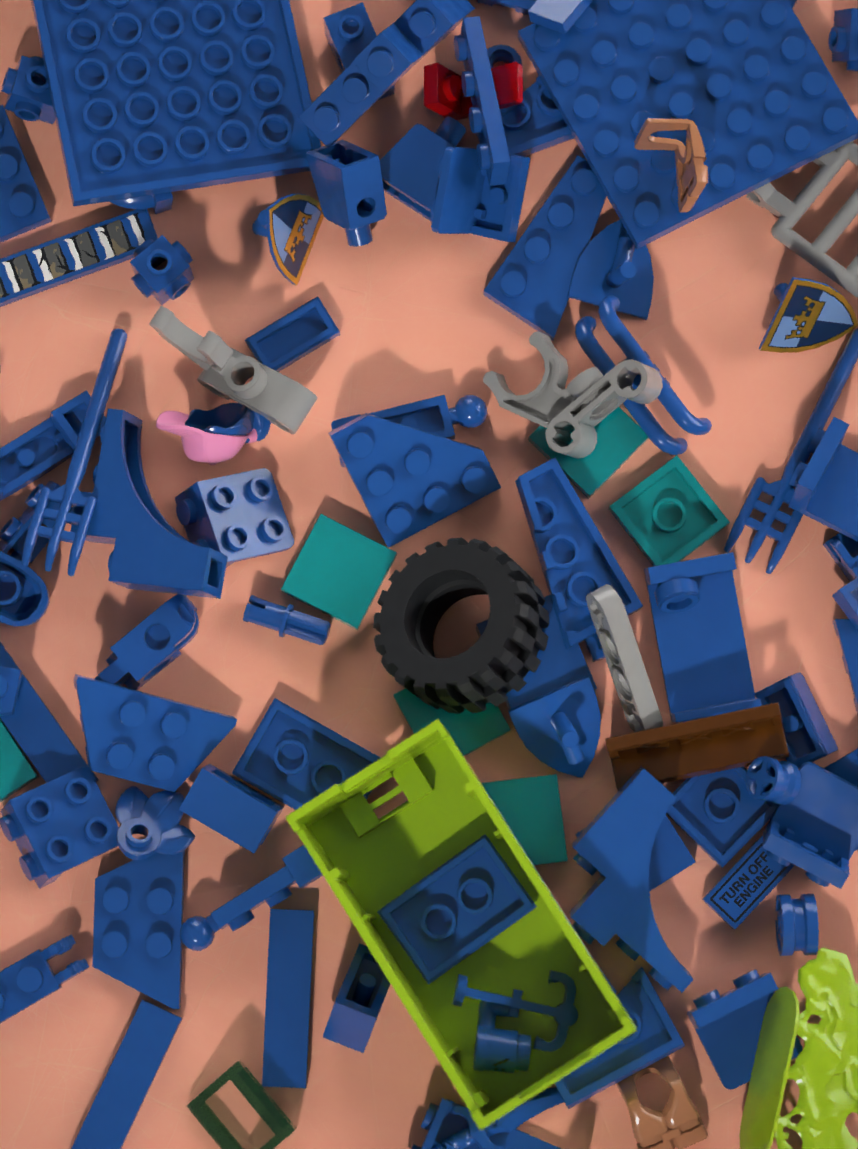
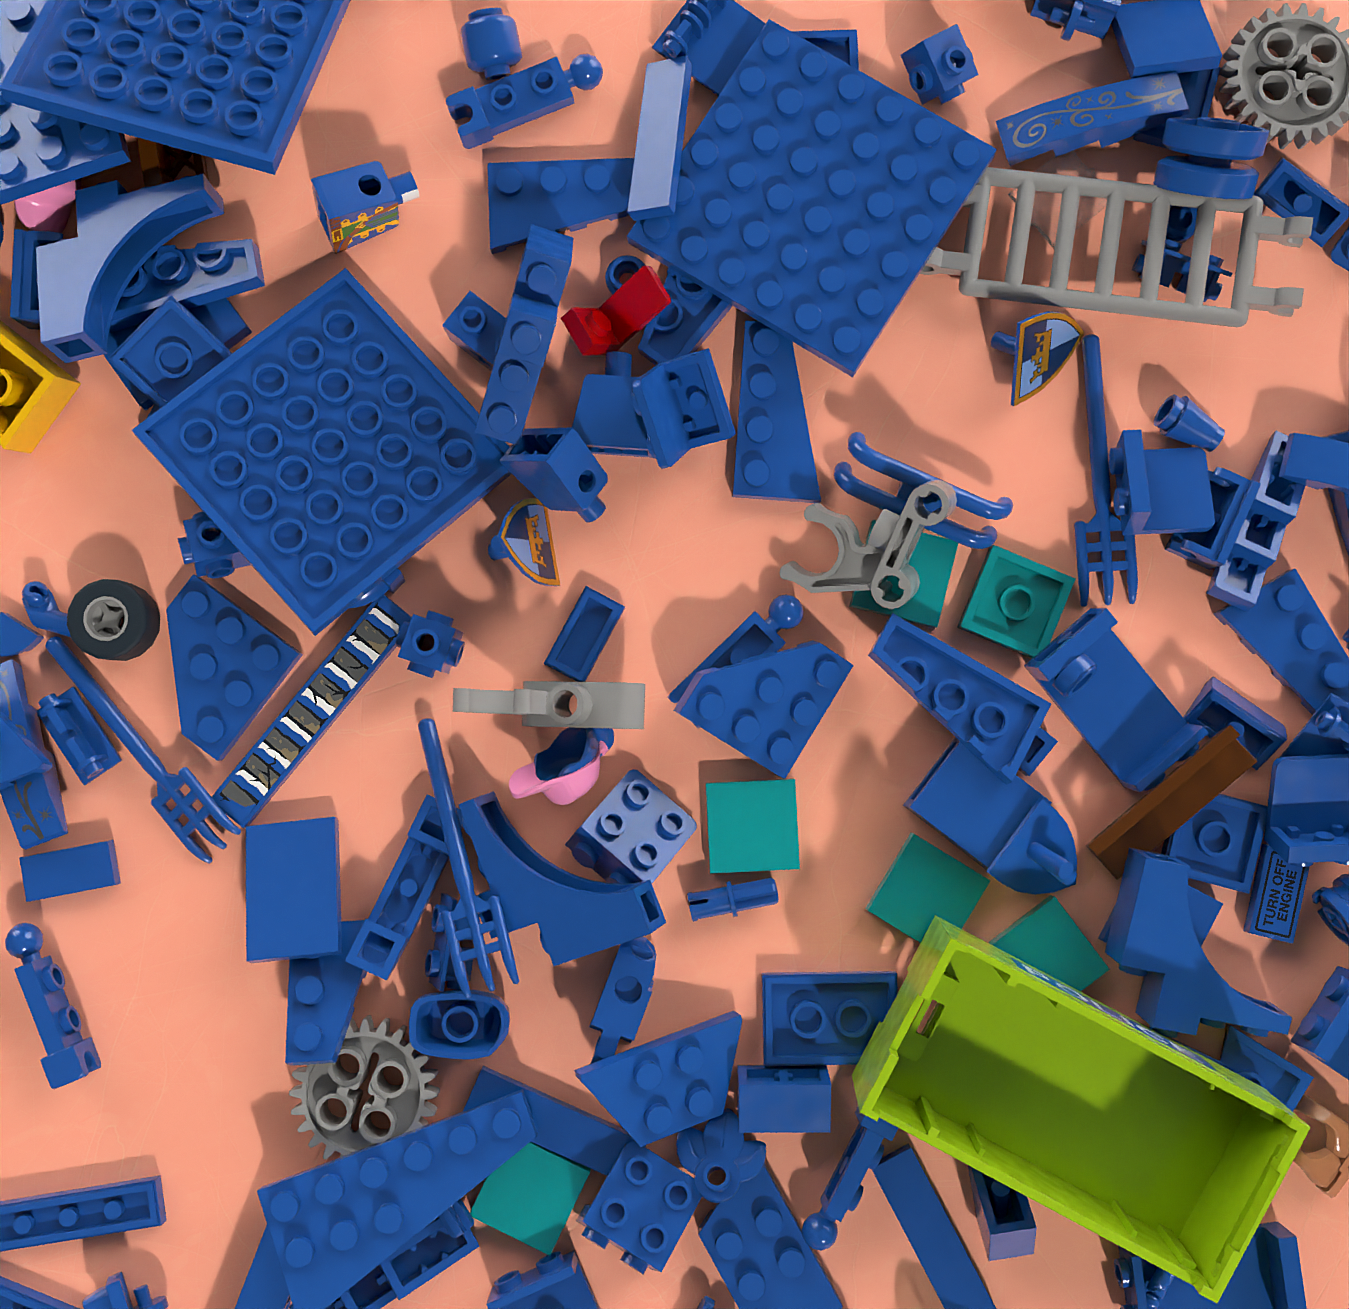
camera: 30 degrees left, 5 degrees up
black tyre [373,538,549,714] -> none
blue tile [377,834,537,985] -> none
blue piece [452,970,578,1052] -> none
blue plate [454,16,511,186] -> none
blue piece [474,1000,531,1073] -> none
blue shield [567,220,654,320] -> none
light grey beam [586,584,663,732] -> none
nougat piece [634,118,708,213] -> none
blue wheel [745,756,802,805] -> none

